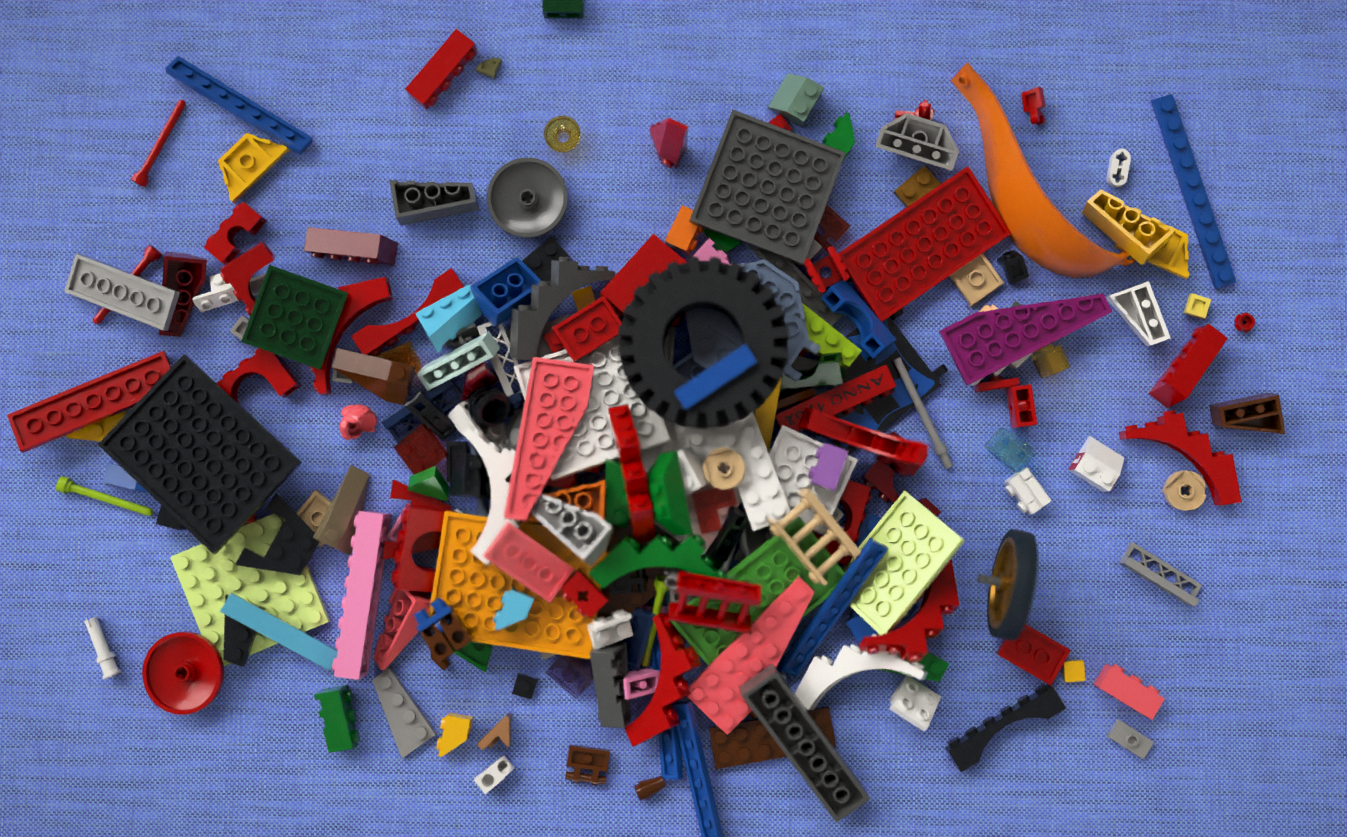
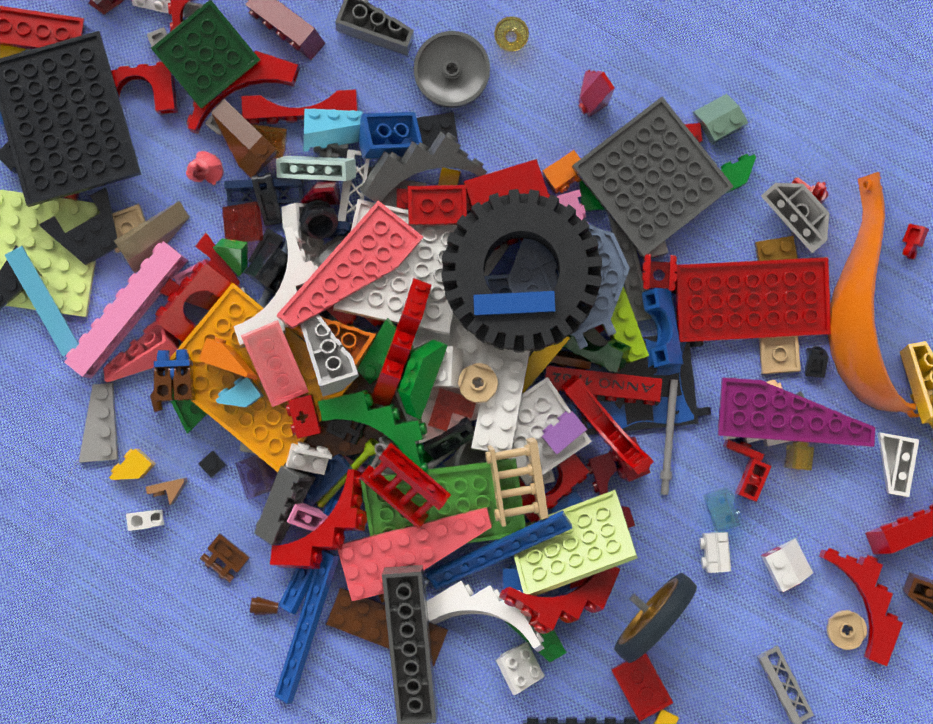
camera: 30 degrees right, 0 degrees up
green wedge [314,685,360,753] -> none
clear red plate [814,204,850,251] -> none
none -> orange slope [199,337,258,380]

